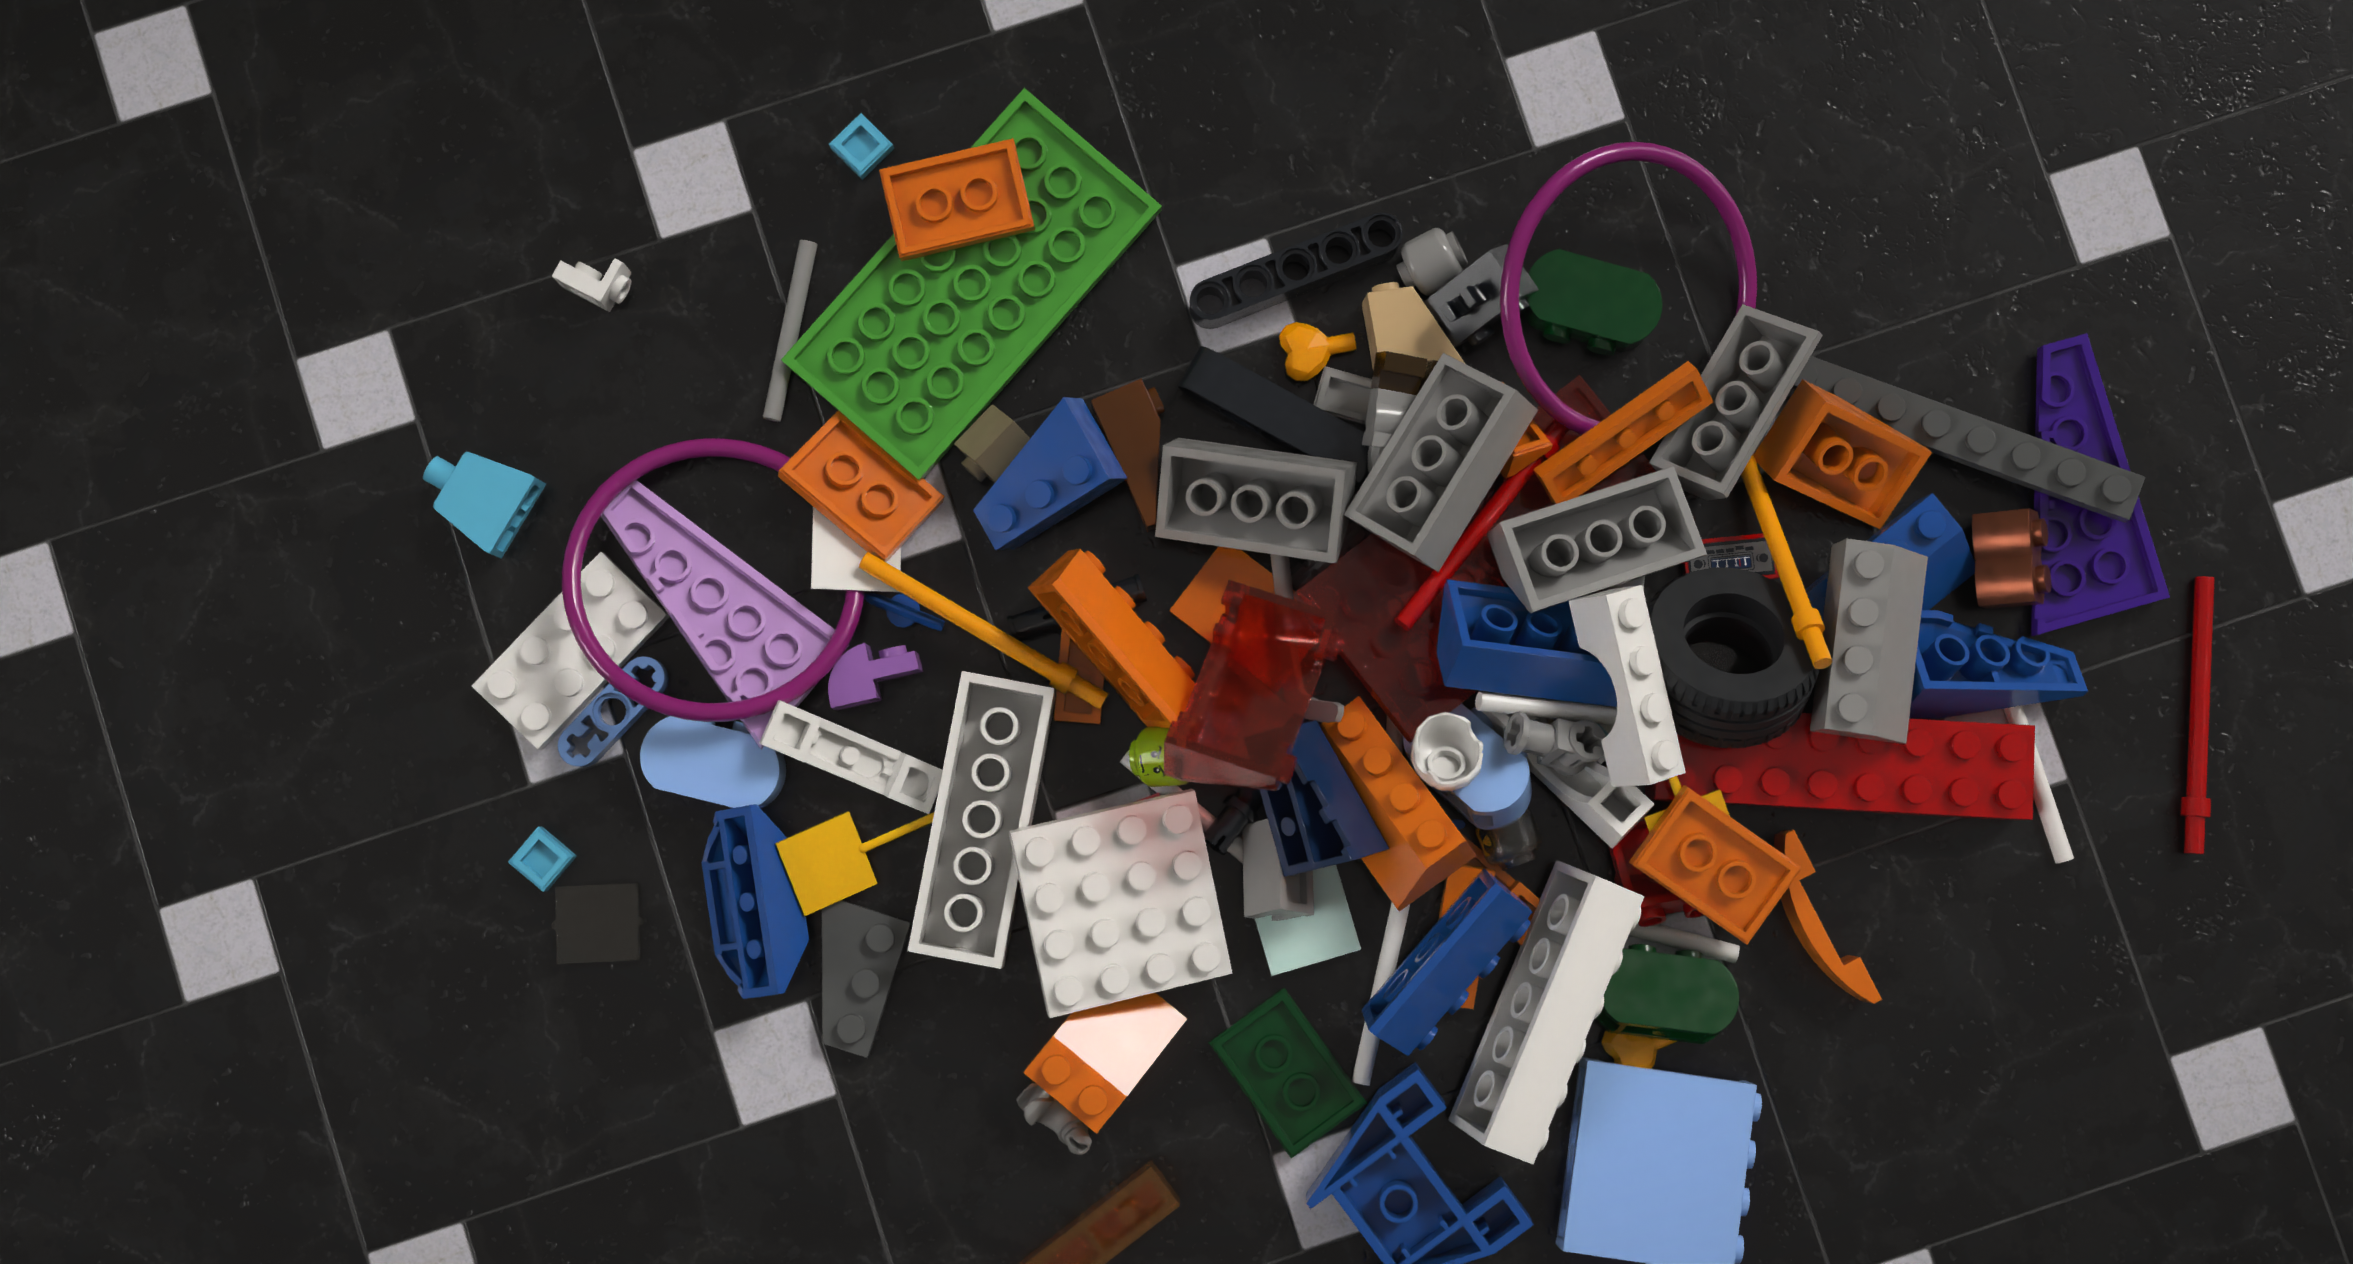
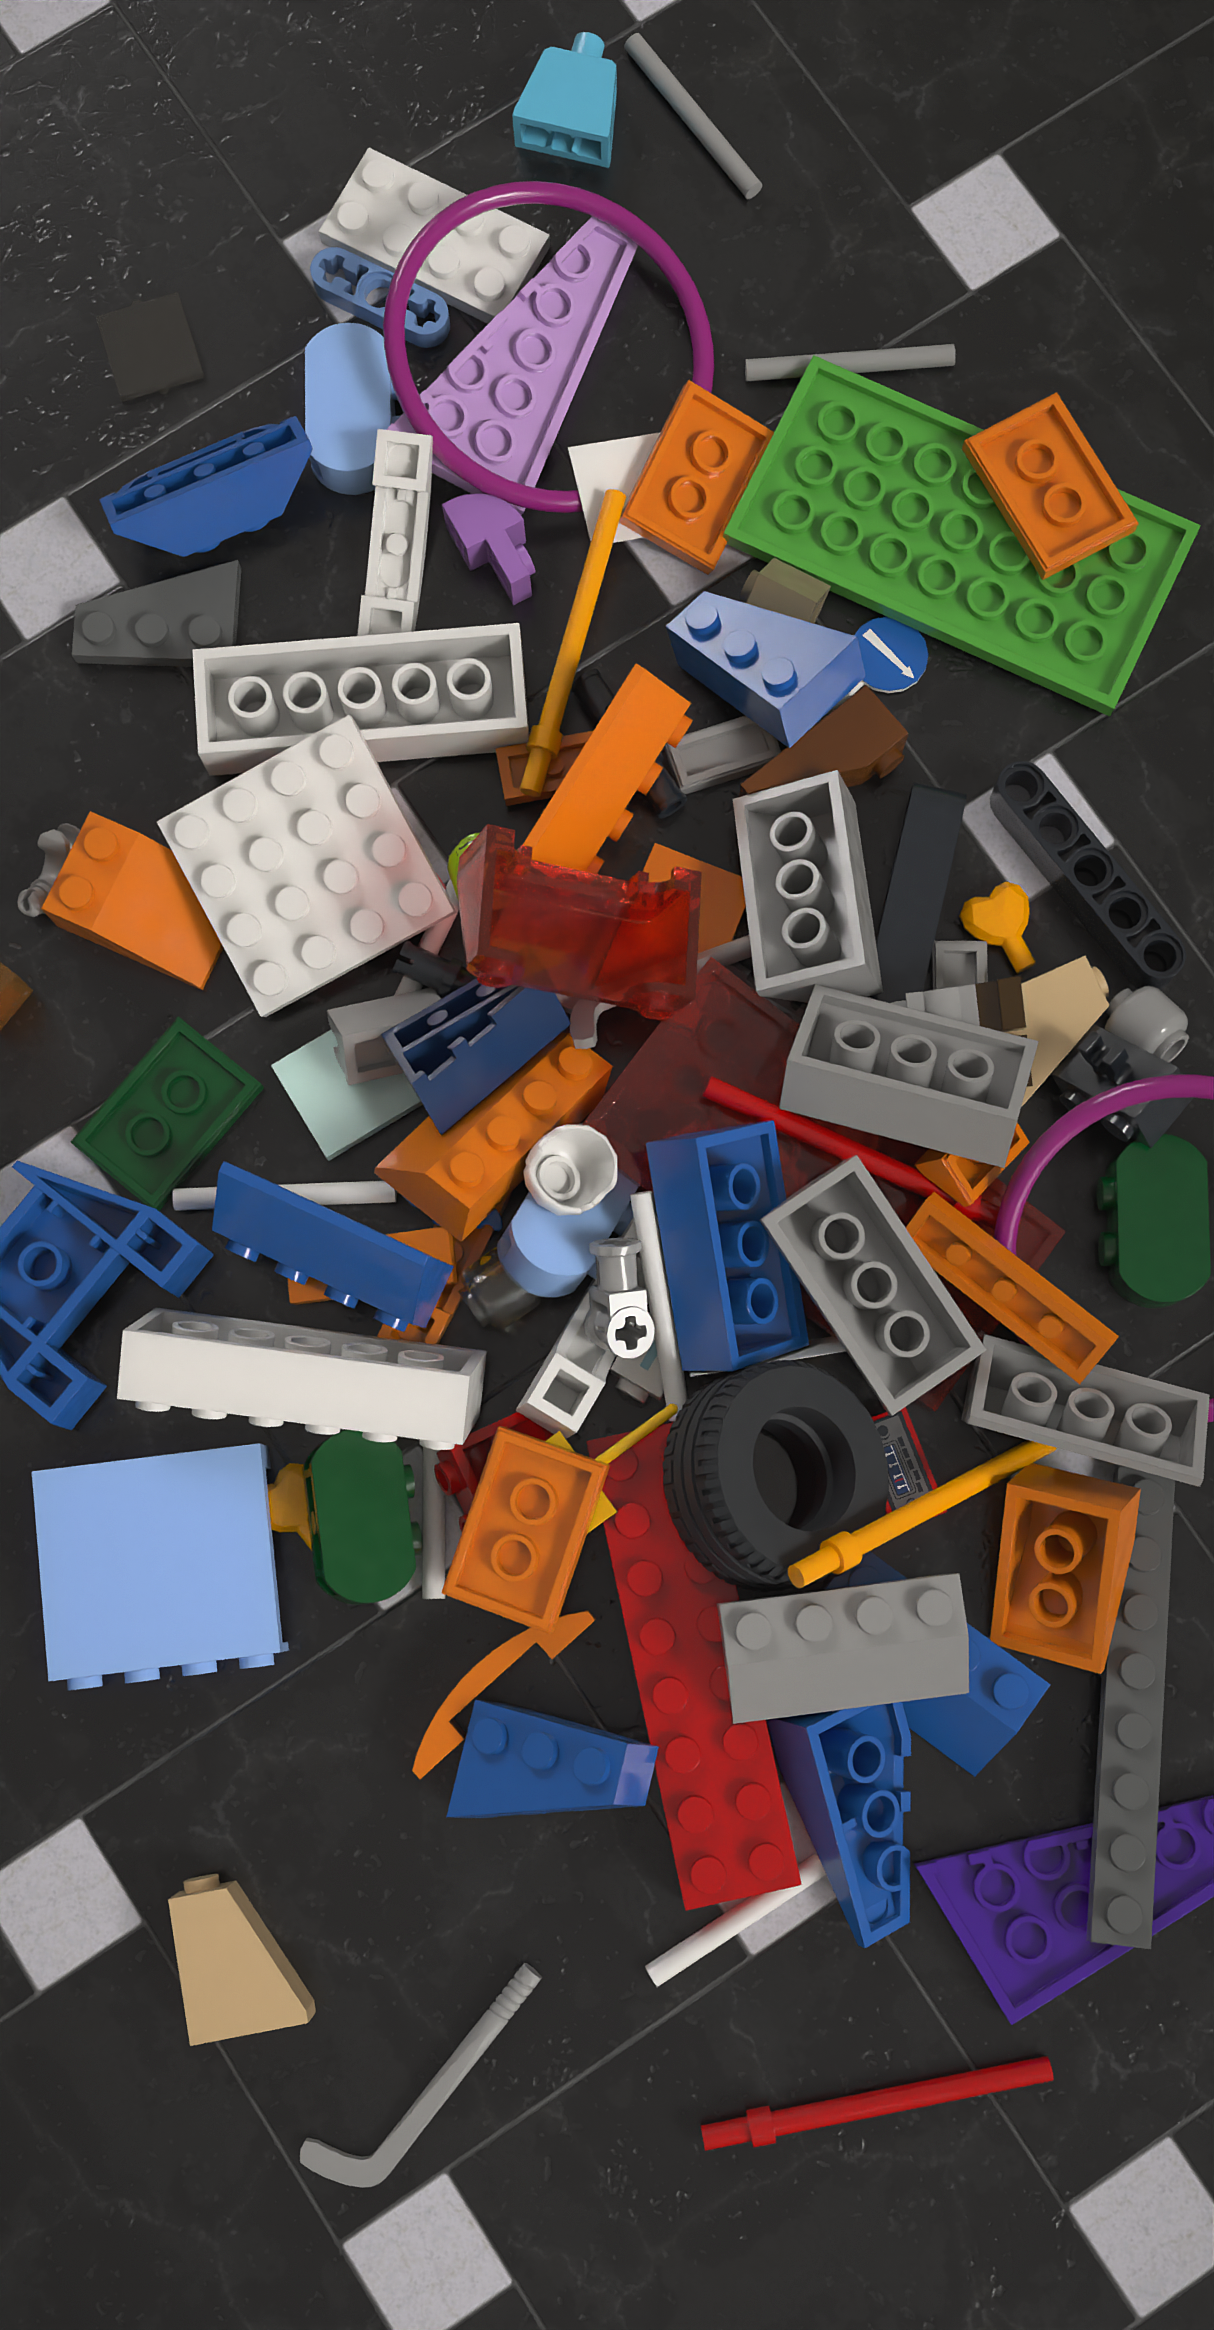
camera: 80 degrees right, 5 degrees down
medium azure tile [508,826,577,892] -> none
white bracket [552,259,632,312] -> none
yellow piece [775,811,934,916] -> none
medium azure tile [829,113,895,180] -> none
blue piece [864,593,945,631] -> none
white arch [1568,585,1686,787] -> none
copper brick [1972,508,2051,609] -> none
none -> tan slope [168,1874,316,2046]
none -> light grey piece [300,1963,542,2188]
none -> blue wedge [446,1700,659,1818]
none -> light grey bar [624,33,762,199]
none -> light grey tile [664,716,781,795]
none -> blue piece [813,617,928,727]

